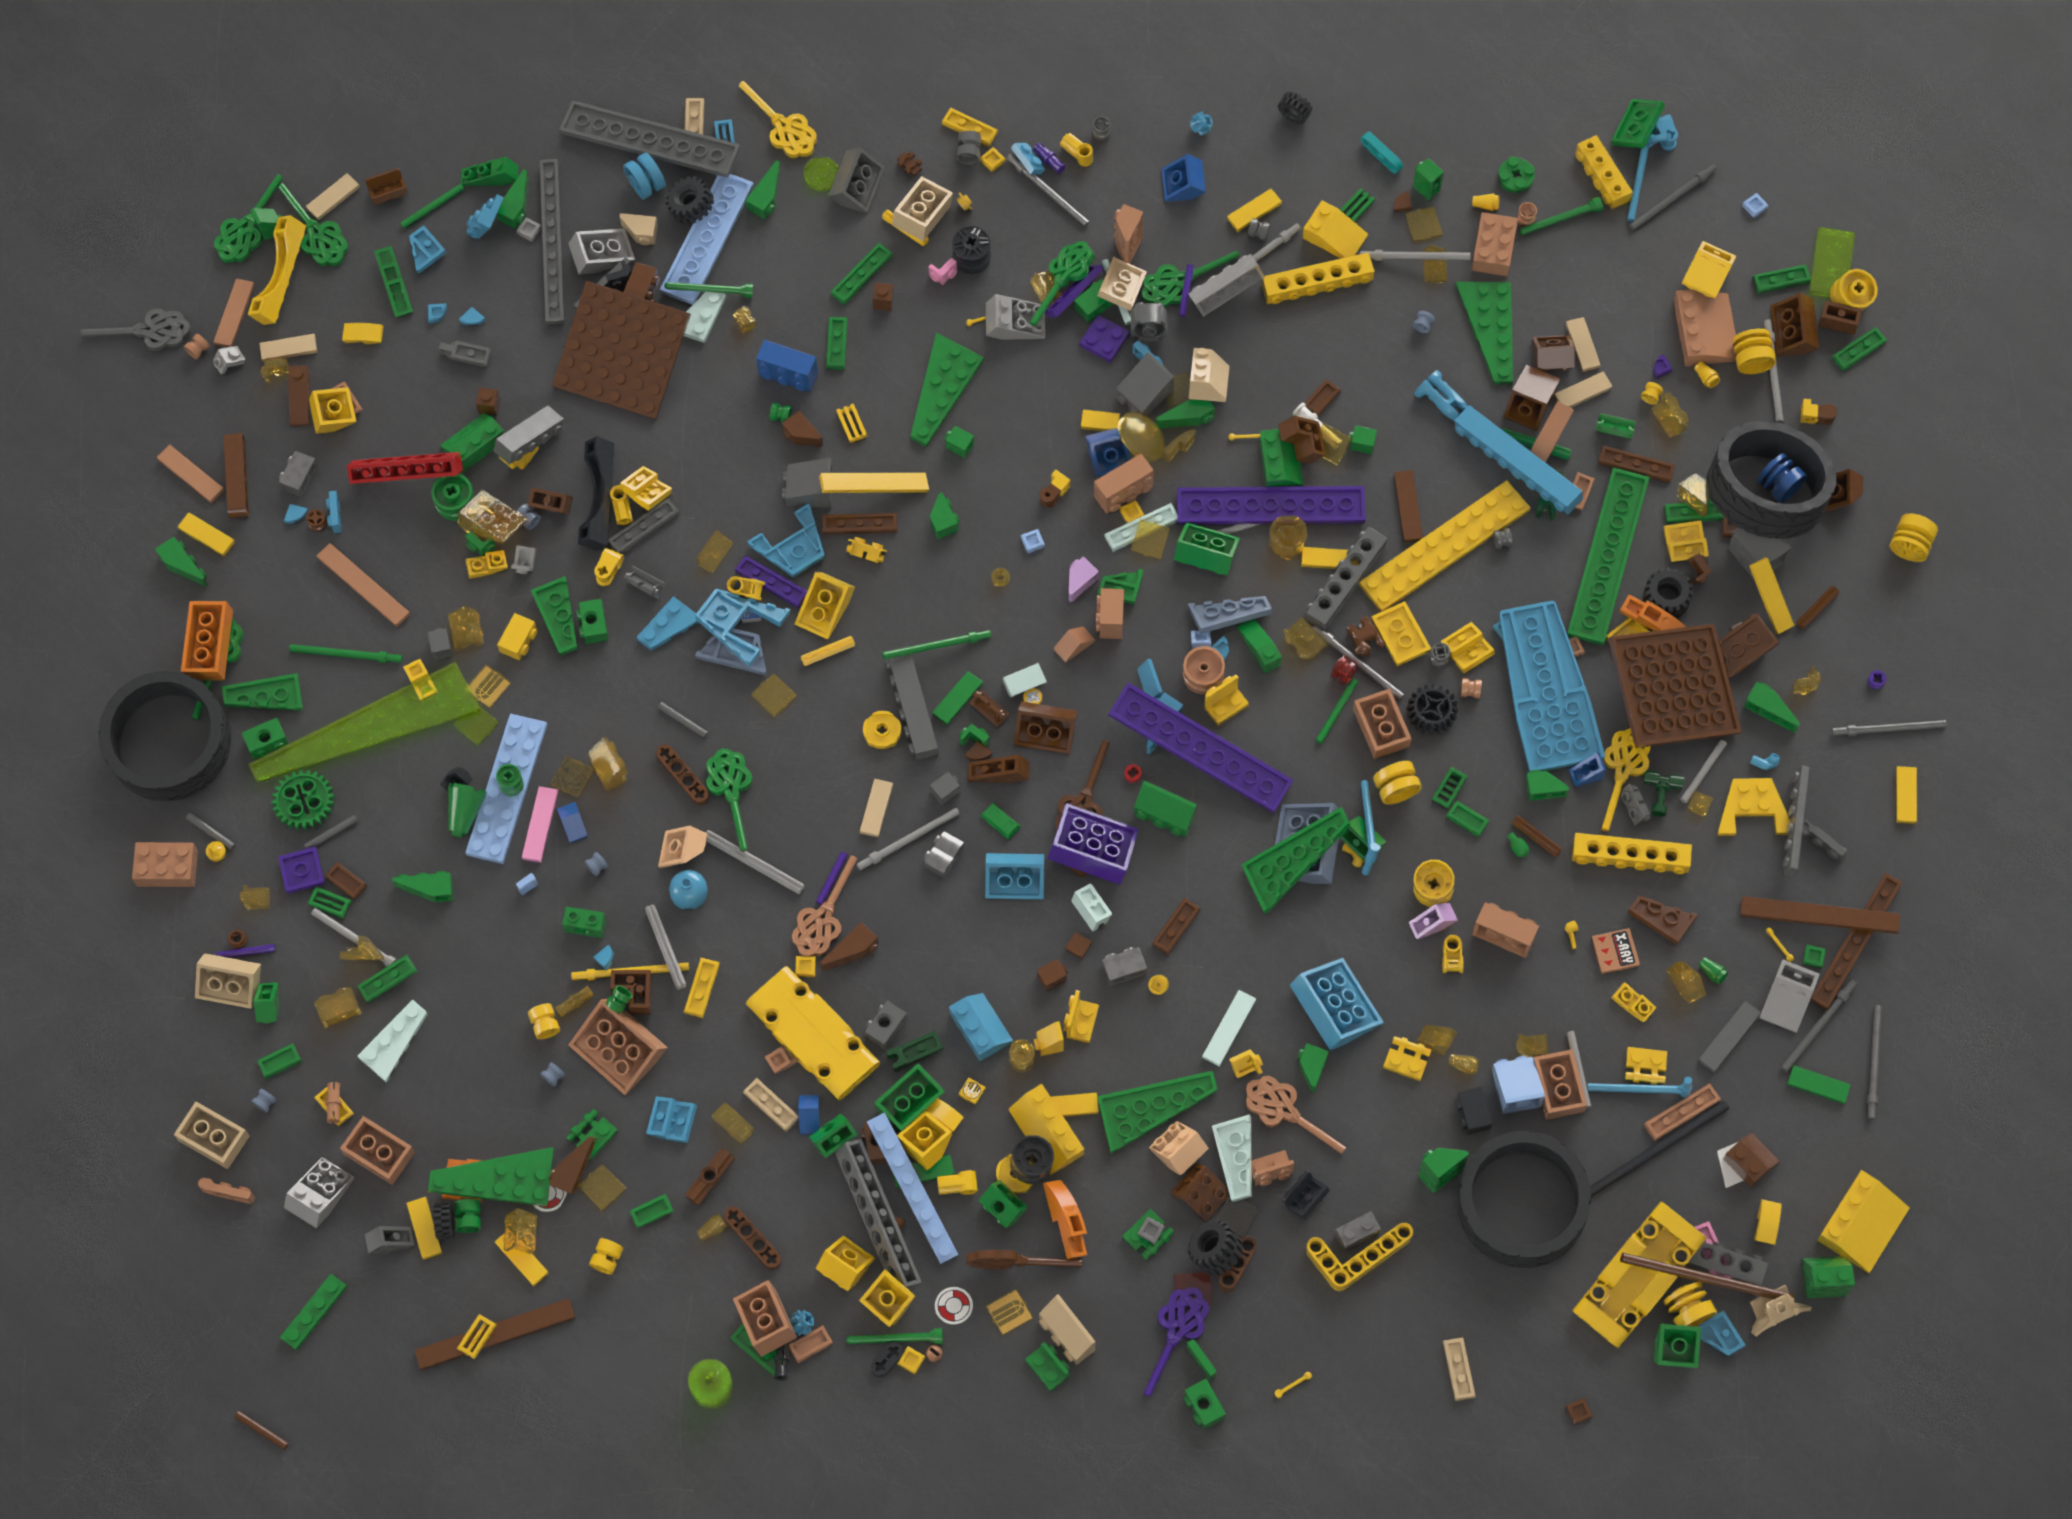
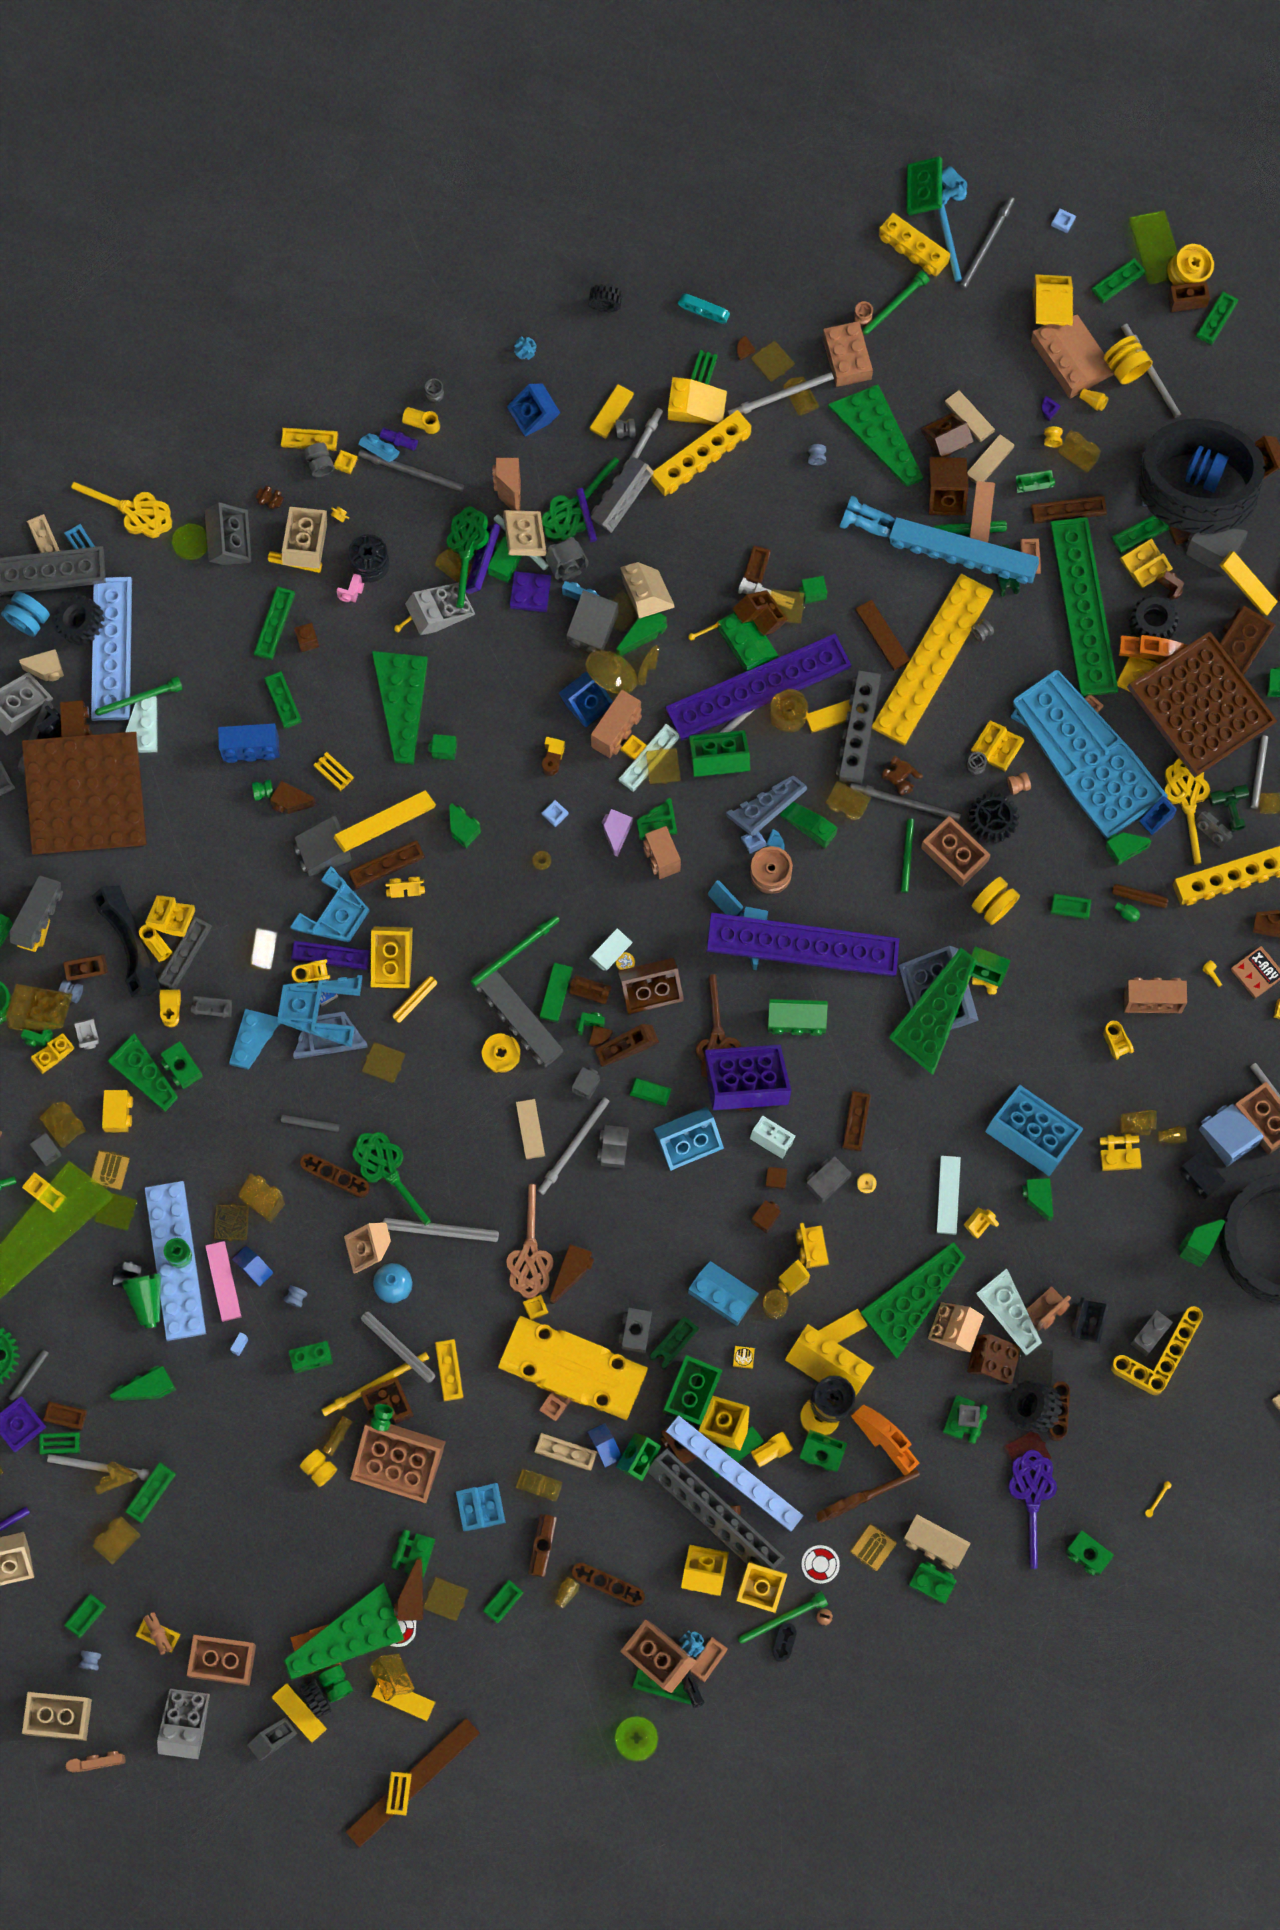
camera: 25 degrees left, 5 degrees up
green slope [253,982,279,1024] -> none
green plate [280,1274,347,1351] -> none
light aqua wing [358,1000,427,1083] -> none
sand blue wheel [540,1062,565,1087] -> none
yellow wheel [589,1238,624,1275] -> none
dark azure tile [594,945,614,970] -> none
clear yellow wheel [732,307,757,333] -> none
green slope [745,160,781,220] -> none
dark purple bar [816,852,848,905] -> none
yellow tile [898,1346,925,1374] -> none
yellow slope [926,1099,964,1132] -> none
nougat slope [1054,626,1095,663] -> none
yellow tile [1081,410,1120,431] -> none
red bush [1124,764,1142,783] -> none
green tile [1187,1339,1217,1380] -> none
yellow bracket [1204,675,1249,726] -> none
nougat piece [1246,1076,1346,1154] -> none
clear red wheel [1330,655,1358,686] -> none
dark azure bar [1361,780,1380,875] -> none
yellow plate [1371,602,1431,666] -> none
lavender slope [1409,903,1458,939] -> none
green brick [1413,158,1444,200] -> none
yellow wheel [1413,860,1454,907] -> none
green slope [1432,766,1468,809] -> none
yellow cone [1472,193,1500,212] -> none
green plate [1498,156,1535,193] -> none
clear yellow bracket [1516,1034,1548,1058] -> none
clear yellow slope [1678,473,1709,517] -> none
reddish brown slope [1770,292,1819,356] -> none
leg [1800,399,1837,425] -> none

